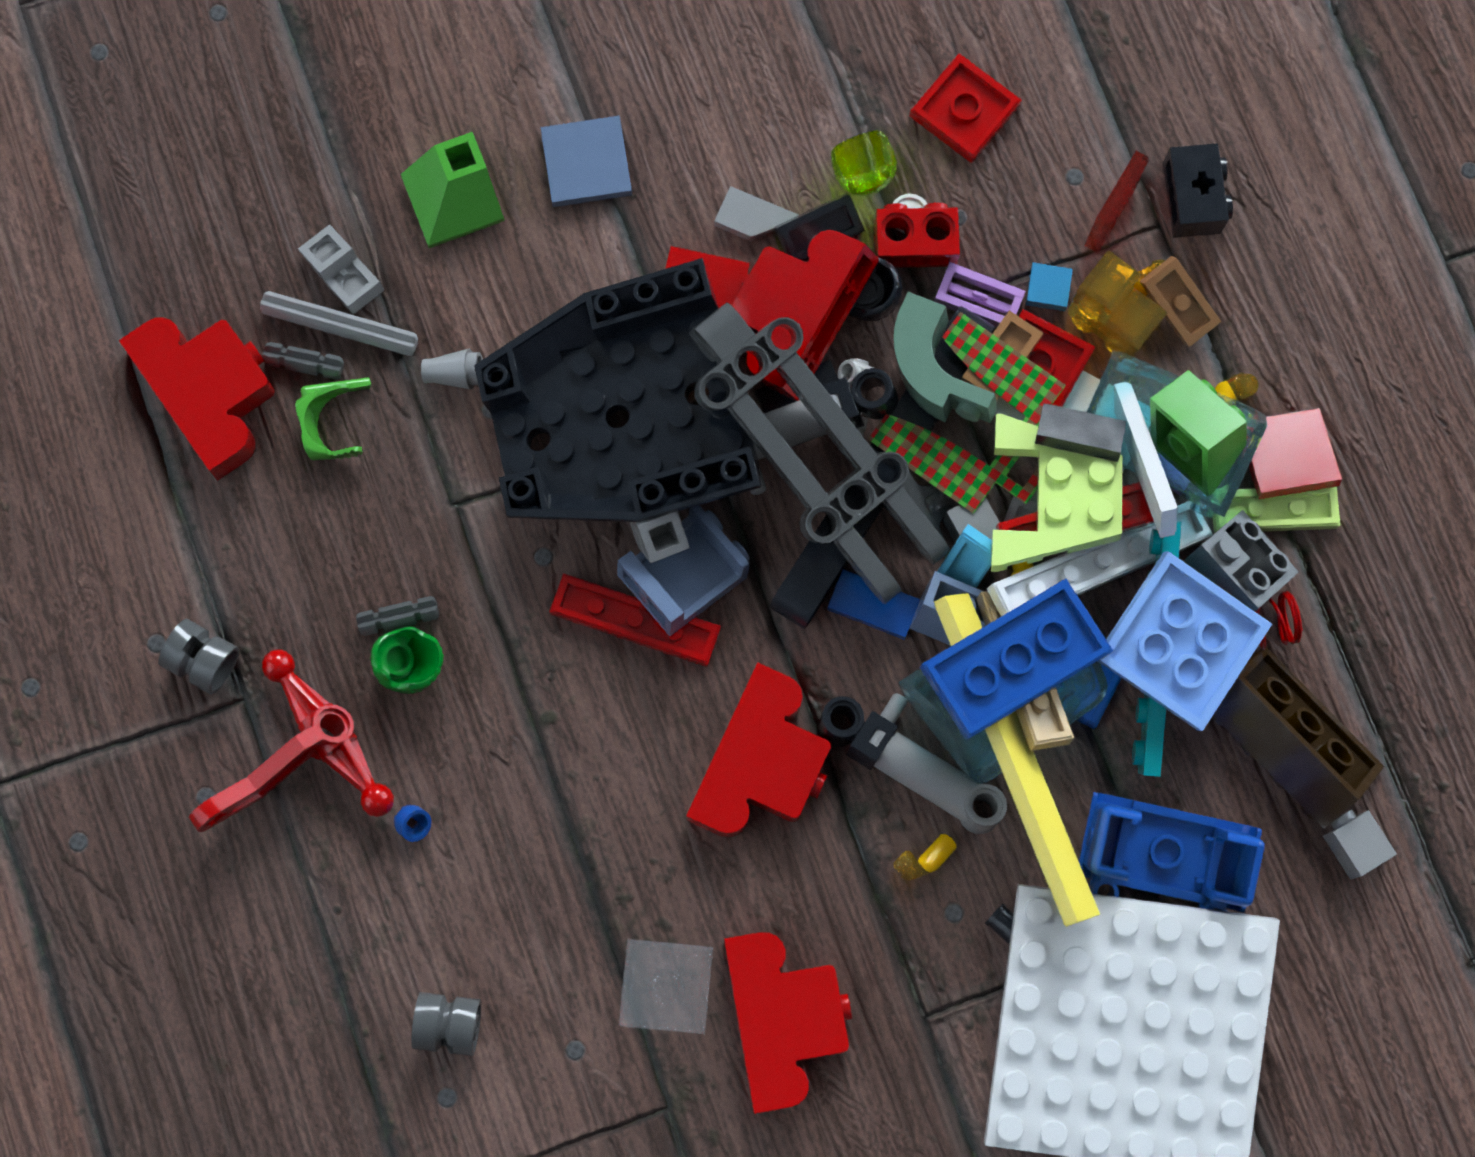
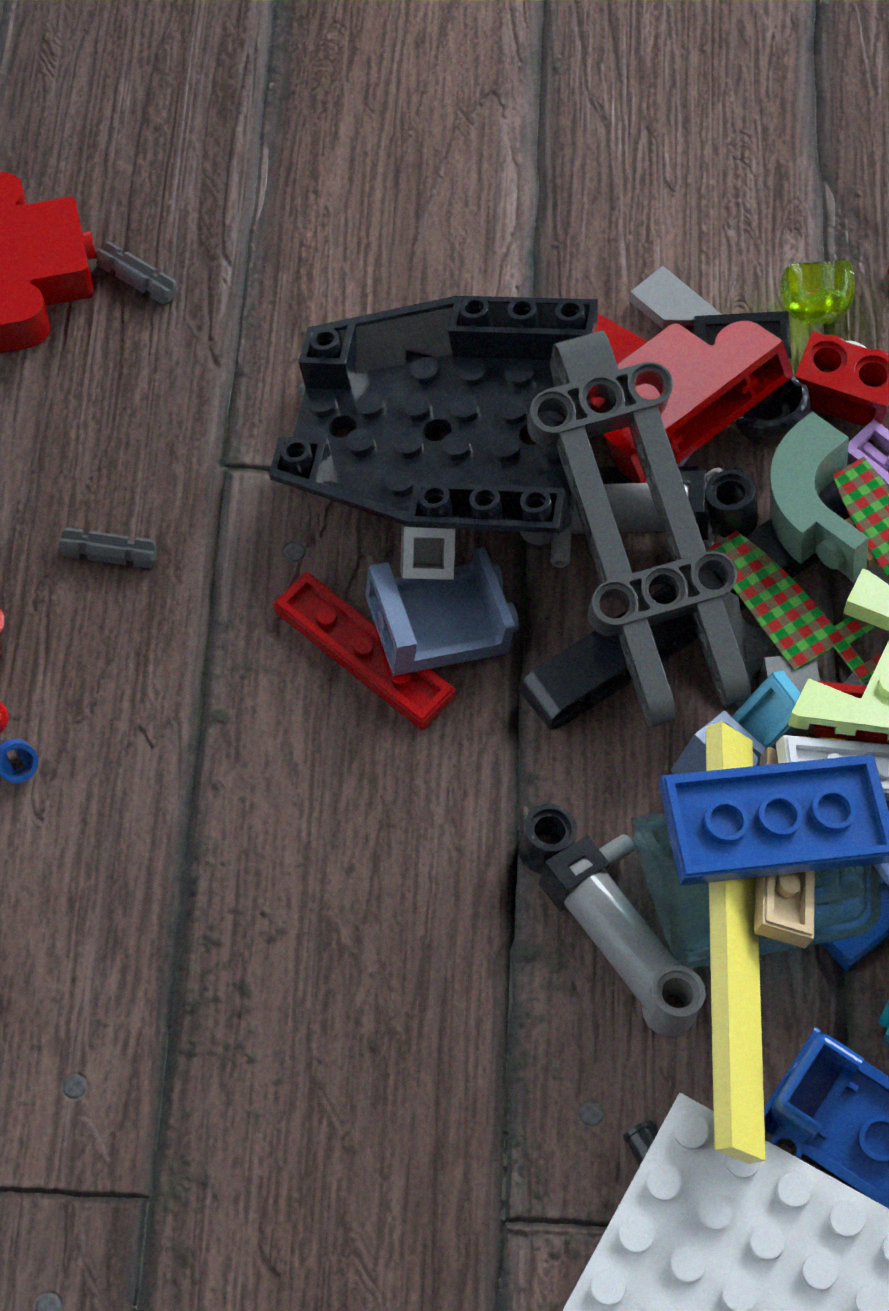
camera: 25 degrees right, 15 degrees down
light grey axle [260,291,418,356] -> none
bright green helmet [295,377,371,461] -> none
light grey slope [298,224,384,315] -> none
green hair [370,627,444,694] -> none
bright green slope [401,132,505,248] -> none
light grey cone [421,348,483,389] -> none
sand blue tile [540,115,632,207] -> none
clear tile [619,939,713,1034] -> none
red brick [686,662,831,837] -> none
red brick [724,932,852,1114] -> none
blue tile [827,569,920,640] -> none
arm [893,834,957,881] -> none

